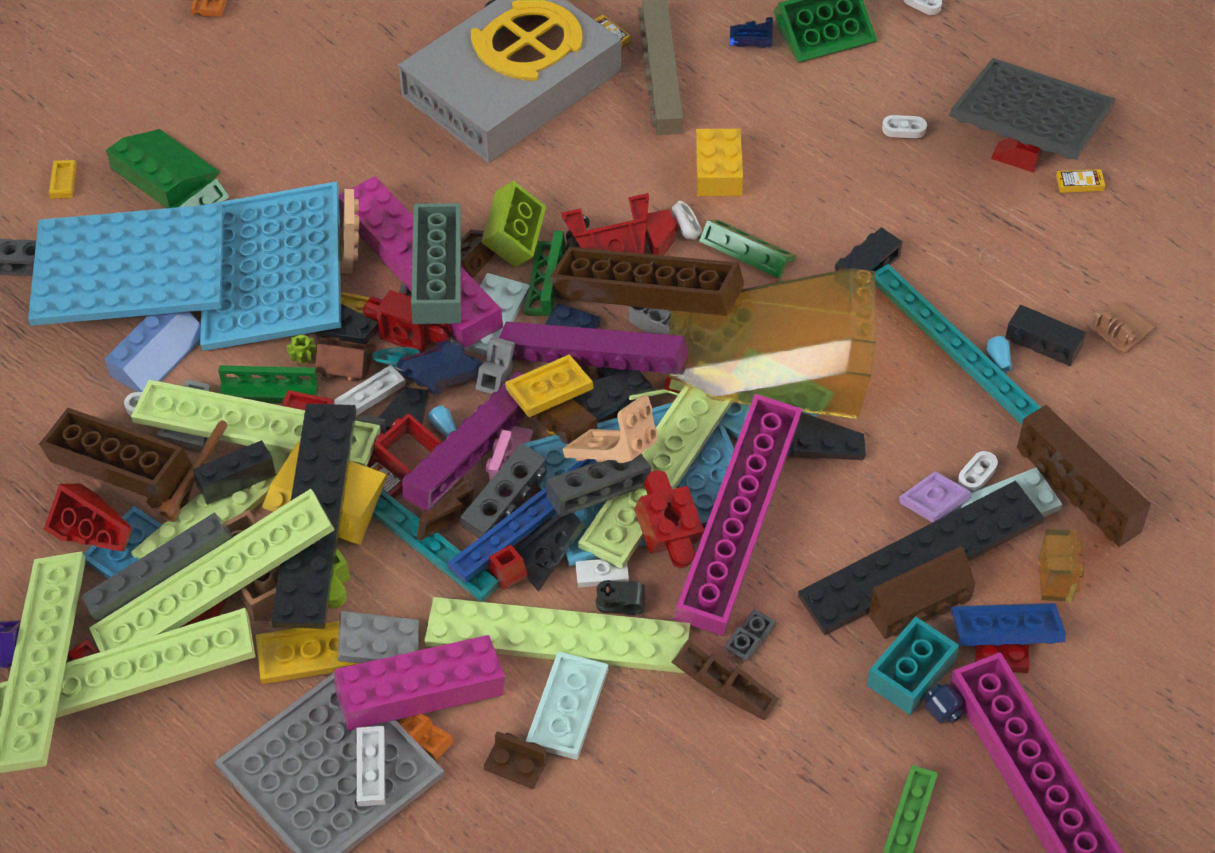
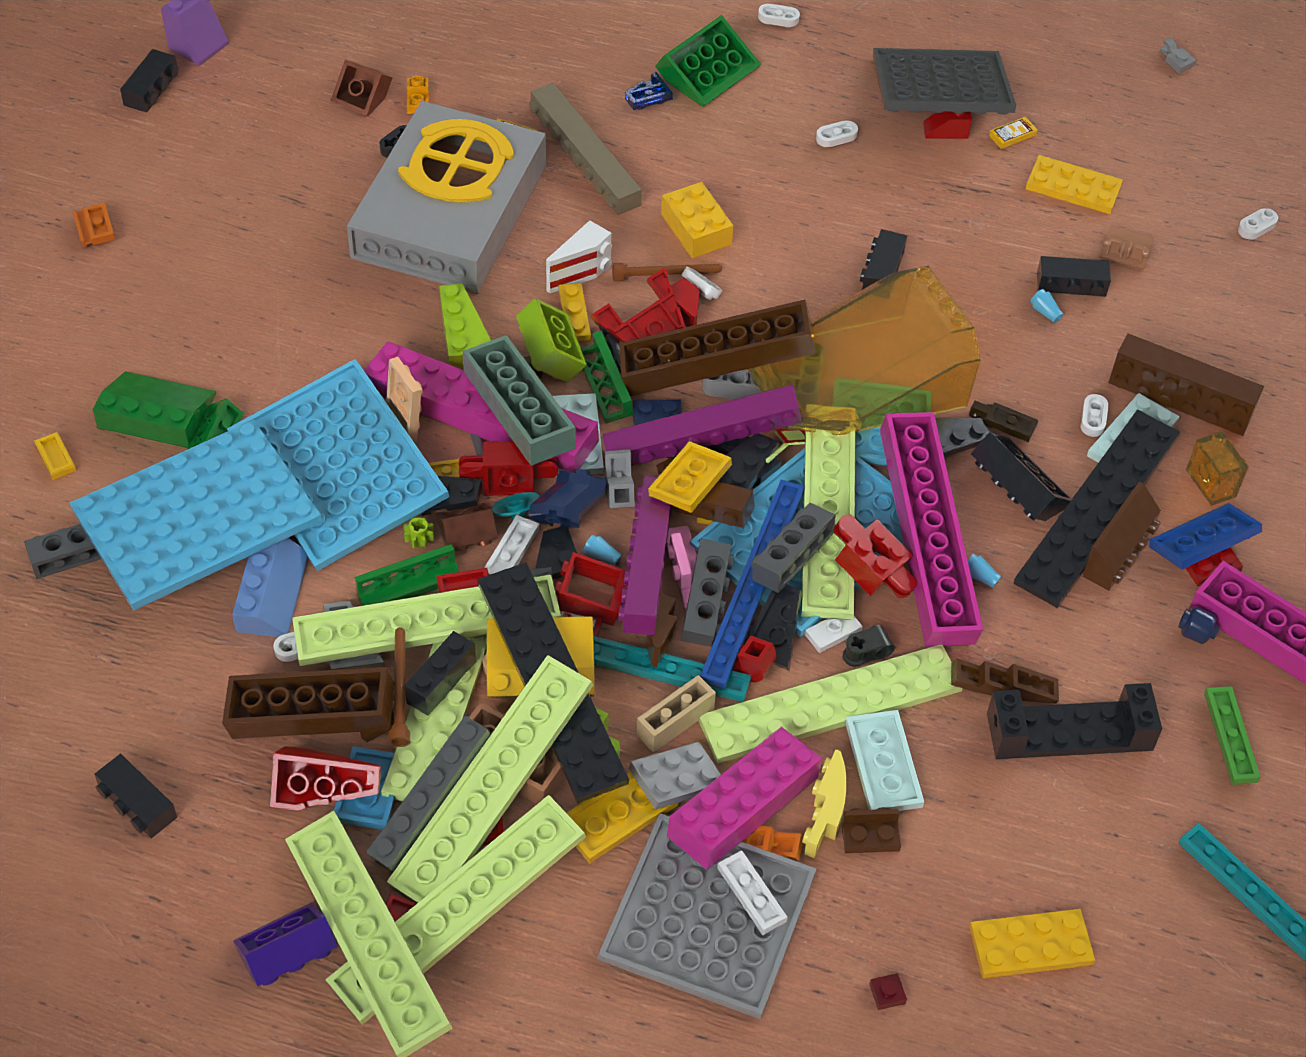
camera: 30 degrees left, 0 degrees up
light nougat bracket [563,396,658,463] -> none
green fence [699,219,796,278] -> none
dark grey slope [724,609,776,662] -> none
teal brick [867,616,959,715] -> none
teal plate [870,264,1041,425] -> none
lavender tile [899,471,971,523] -> none
none -> lime wedge [439,284,491,370]
none -> white slope [546,221,612,294]
none -> yellow plate [558,283,591,342]
none -> dark orange piece [612,263,722,281]
none -> tan brick [636,675,716,753]
none -> light yellow slope [802,750,846,859]
none -> medium azure cone [968,553,1001,588]
none -> dark brown hinge [969,400,1038,443]
none -> black slope [971,432,1072,521]
none -> black plate [987,683,1162,759]
none -> yellow plate [1025,155,1123,214]

